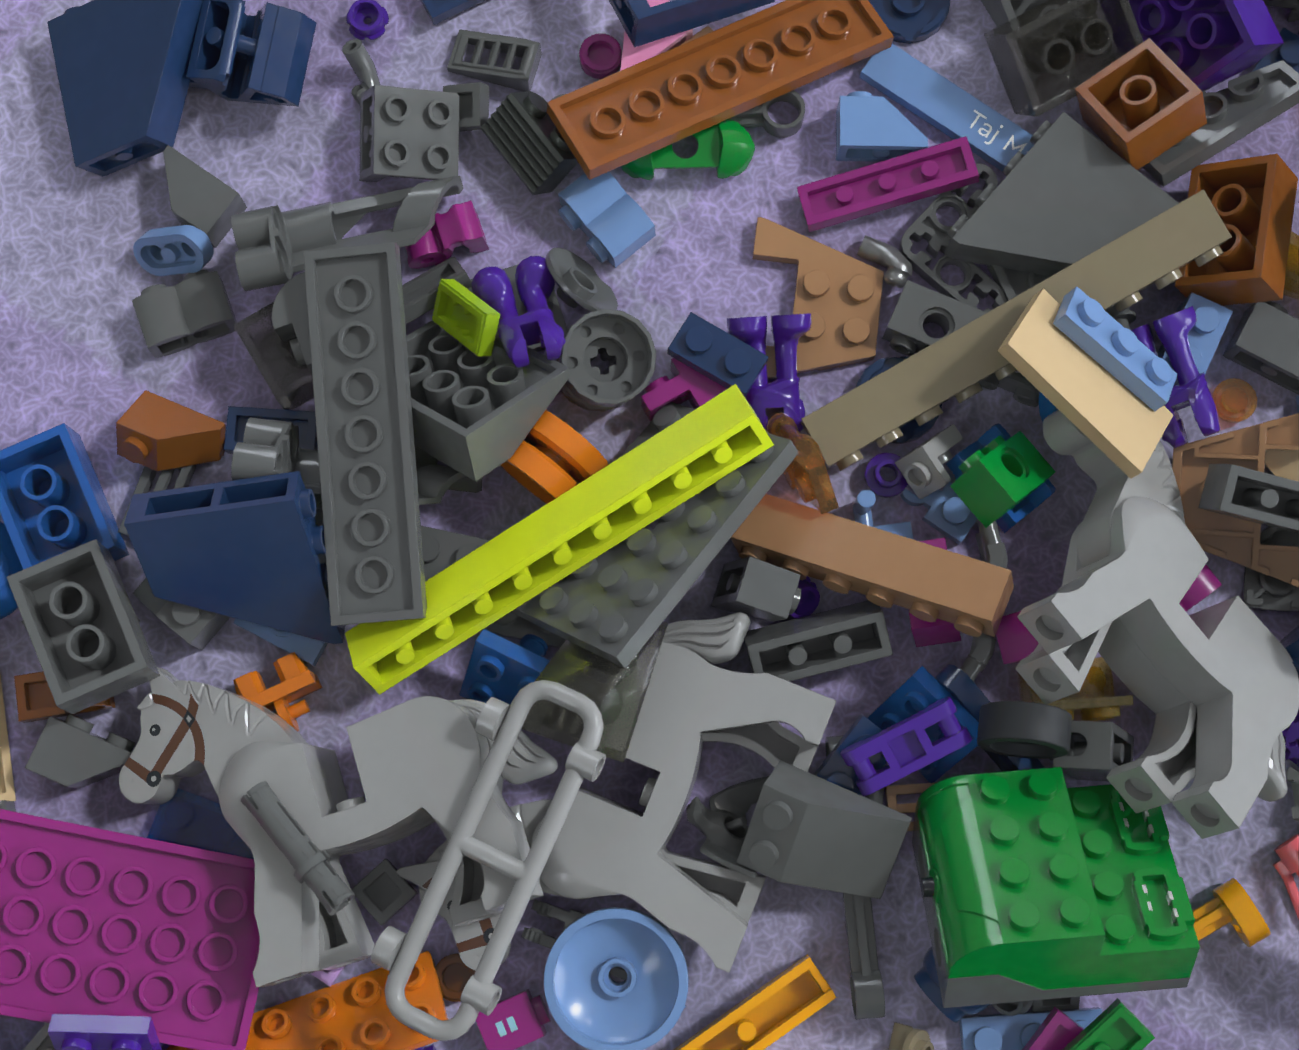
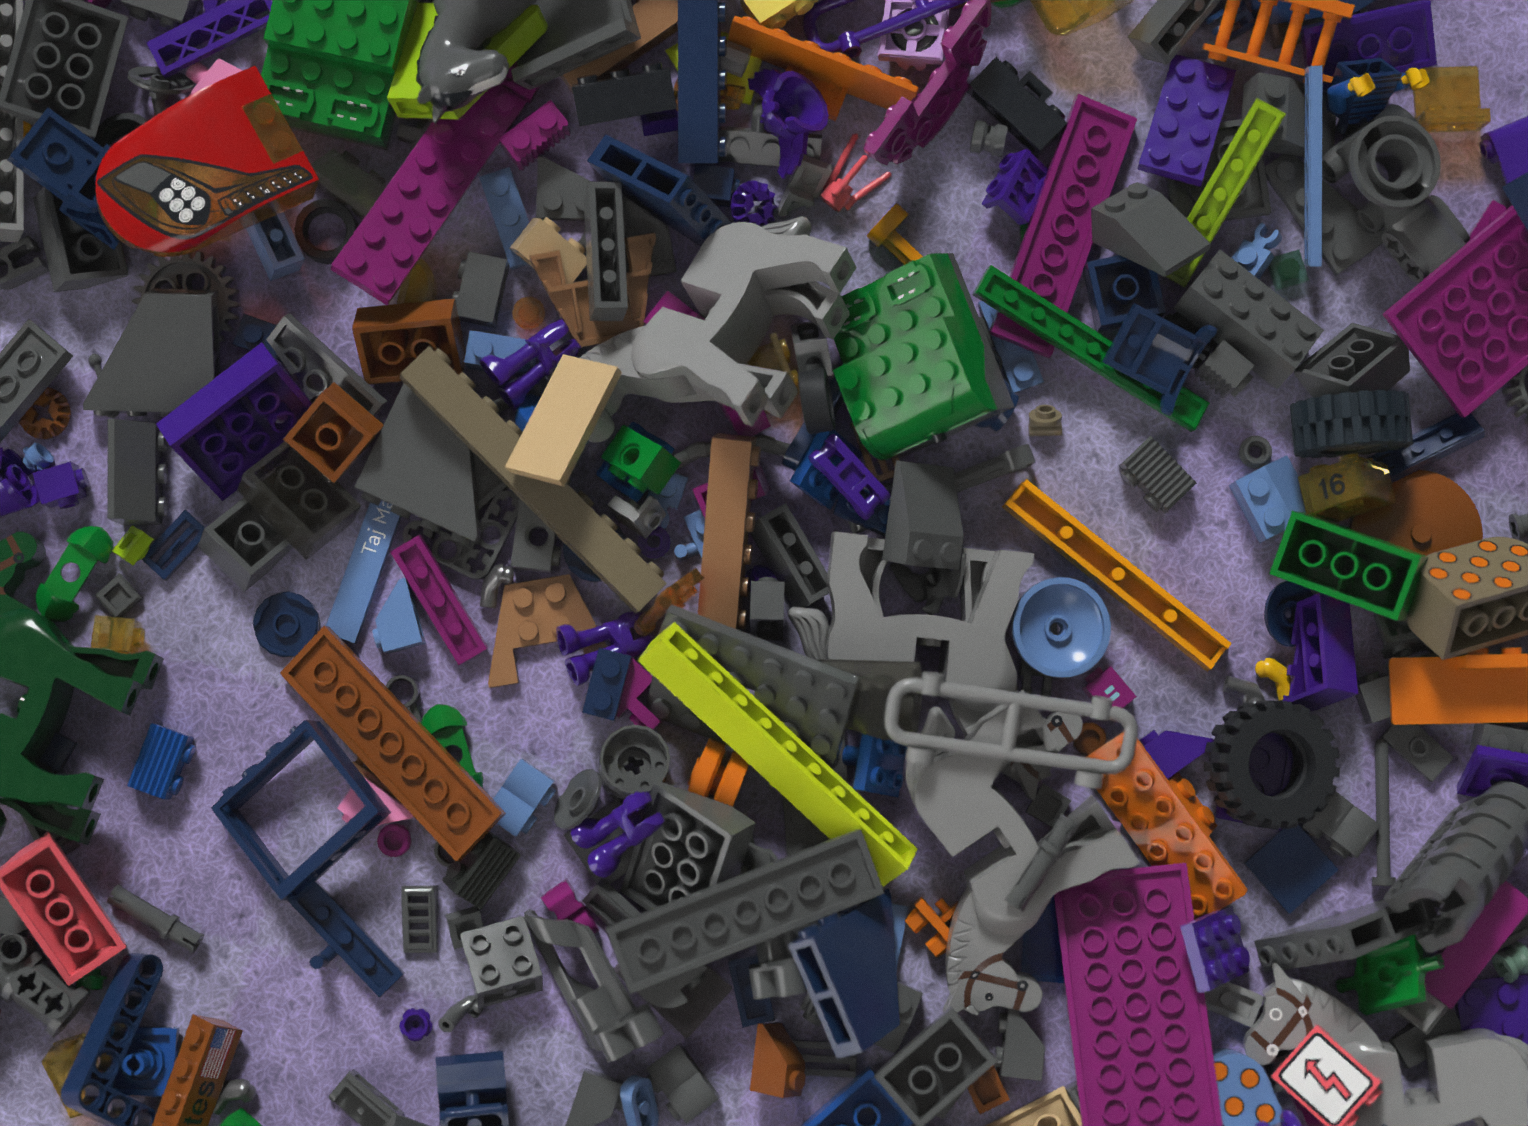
camera: 105 degrees left, 5 degrees up
lime plate [432,279,500,357] -> none
medium blue plate [1053,287,1177,412] -> none

